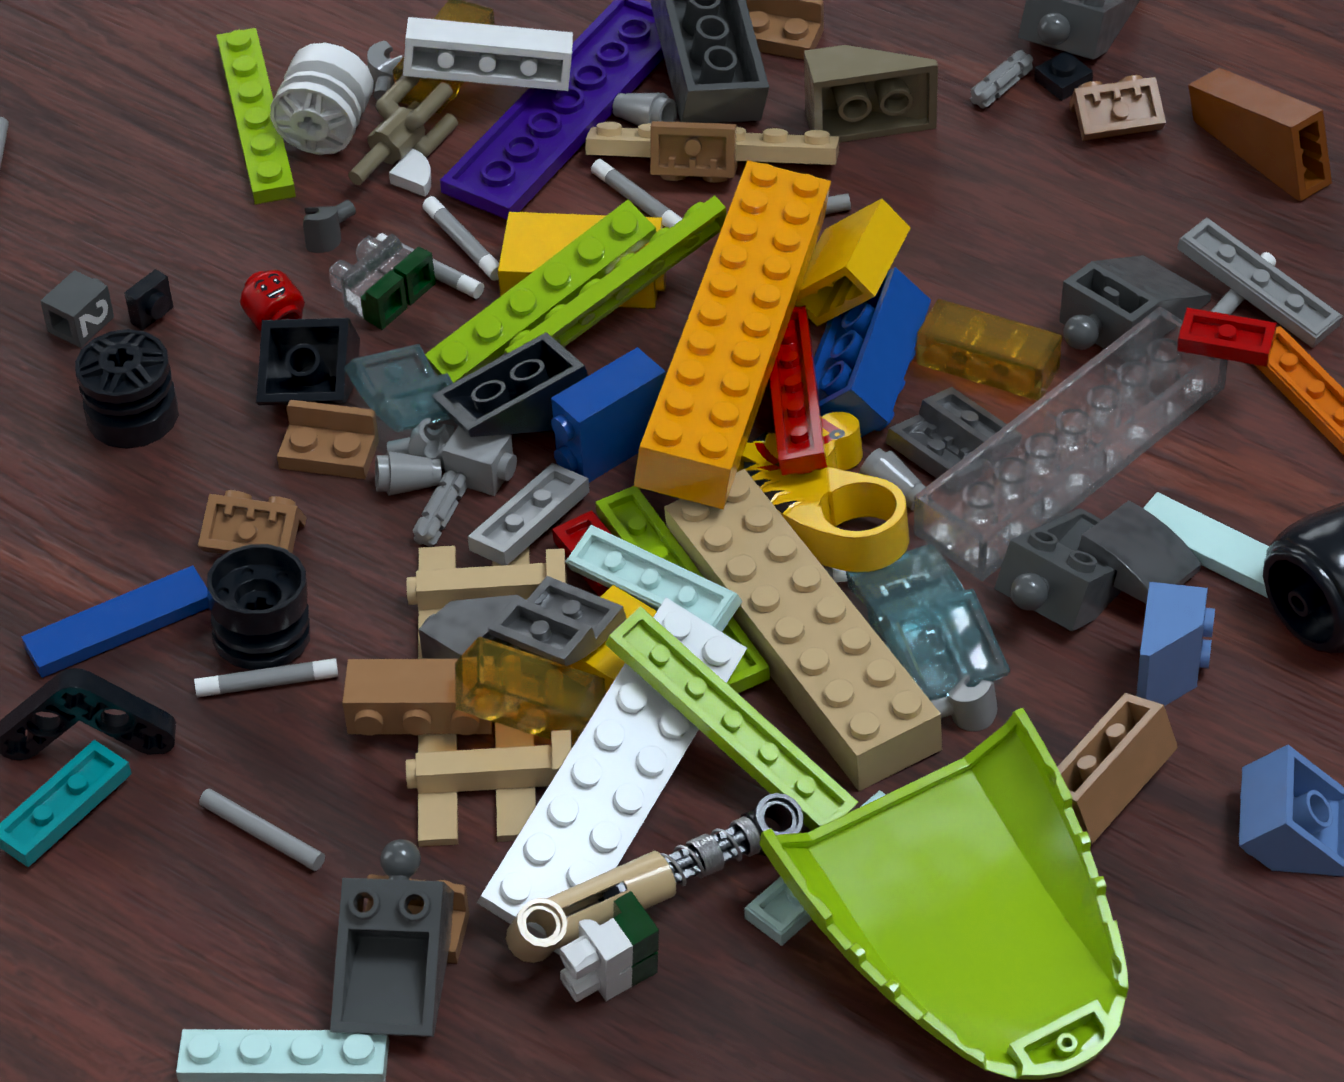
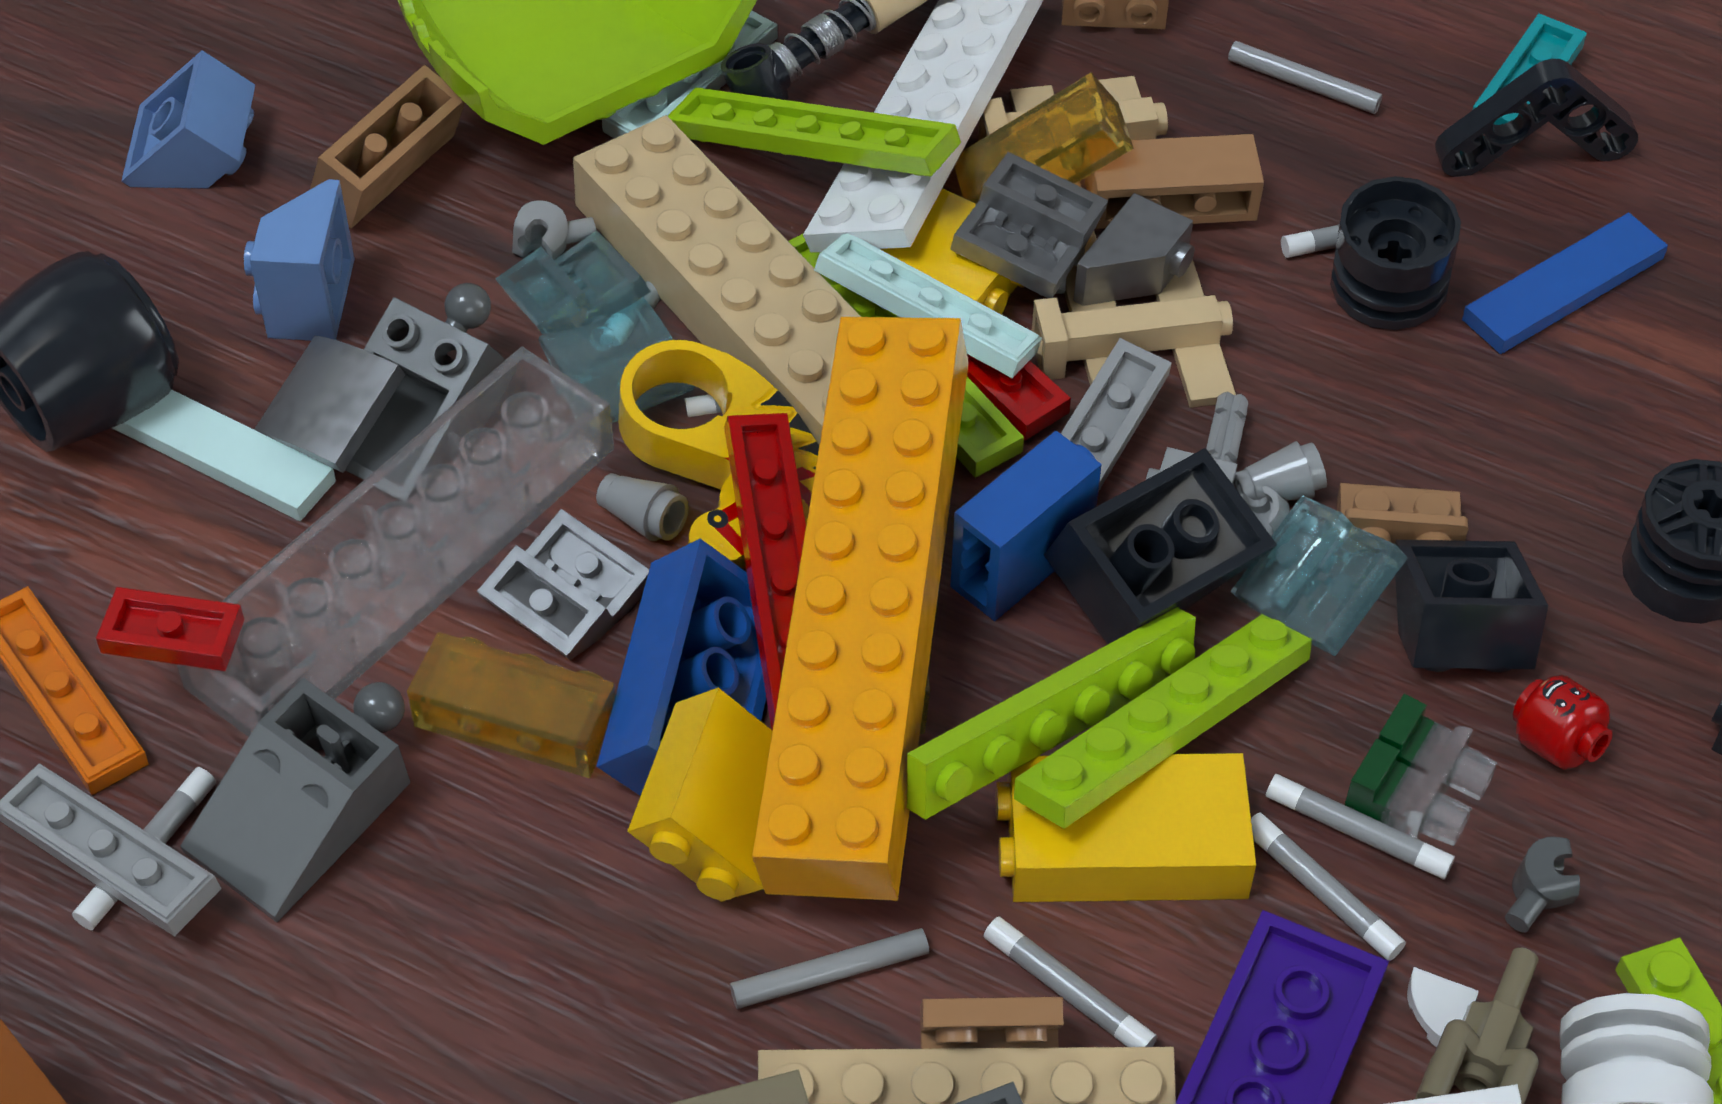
camera: 170 degrees right, 5 degrees up
medium nougat bracket [198,490,307,554] -> none

